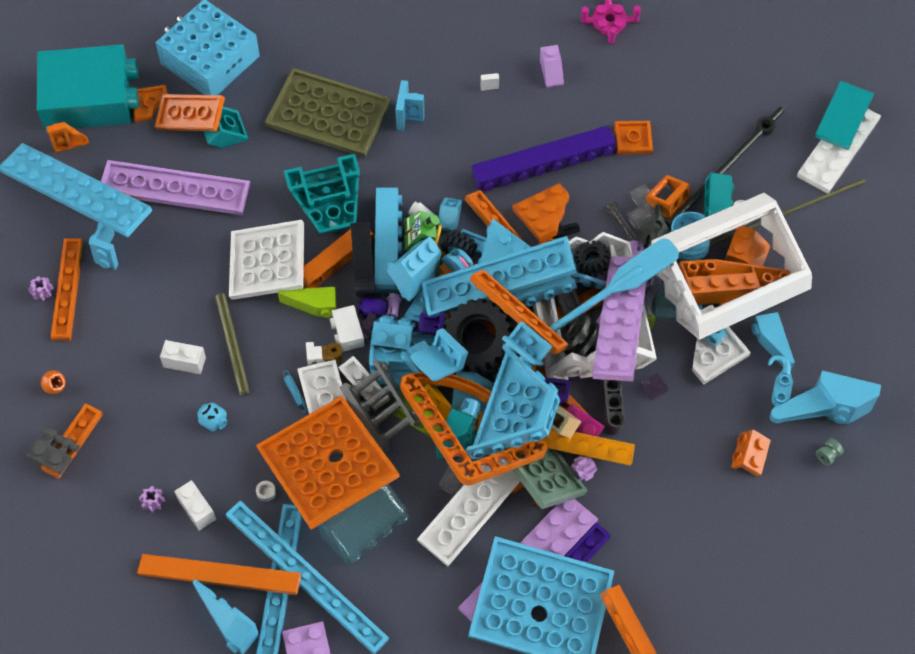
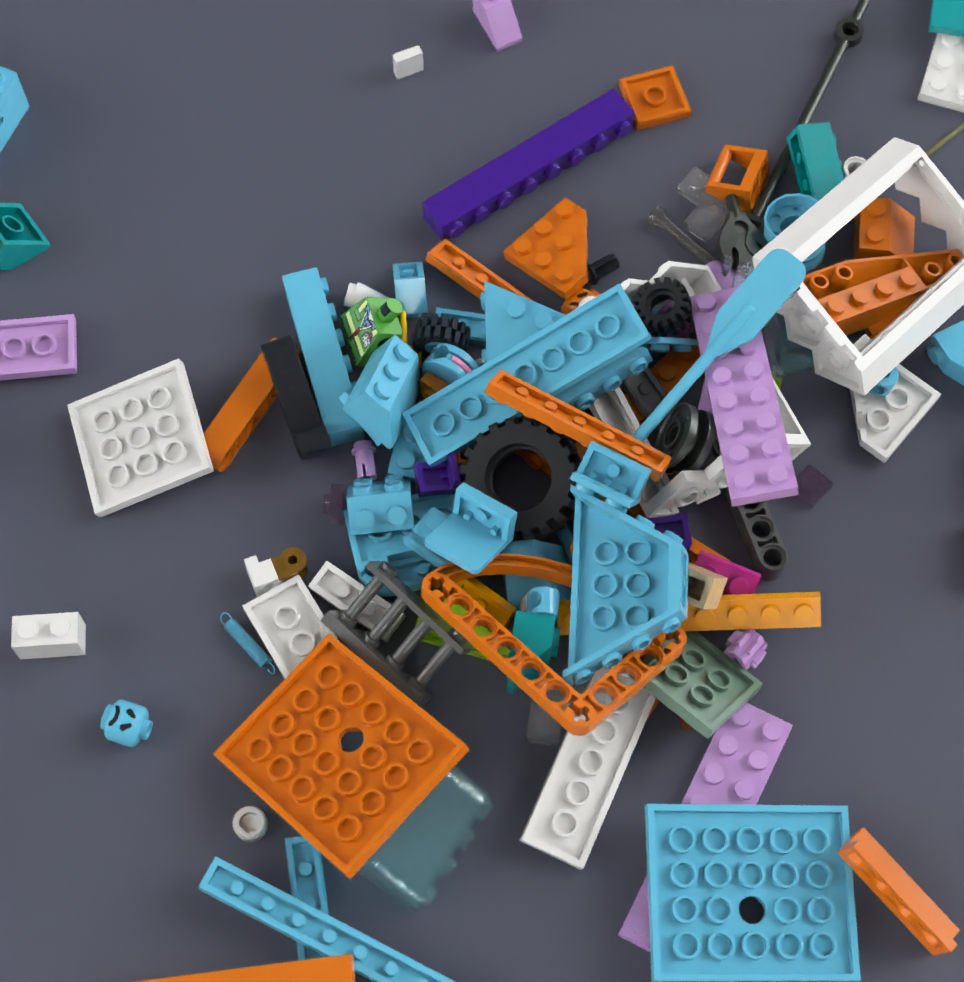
camera: 15 degrees left, 5 degrees up
lavender gear [139,486,166,513] -> none
white brick [174,480,216,531] -> none
olive axle [215,293,250,396] -> none
olive plate [265,68,392,158] -> none
lime slope [278,287,337,318] -> none
teal wedge [283,154,360,235] -> none
white brick [330,305,364,352] -> none
dark purple brick [359,298,386,317] -> none
medium azure bracket [395,80,424,131] -> none
dark purple tile [564,523,611,563] -> none

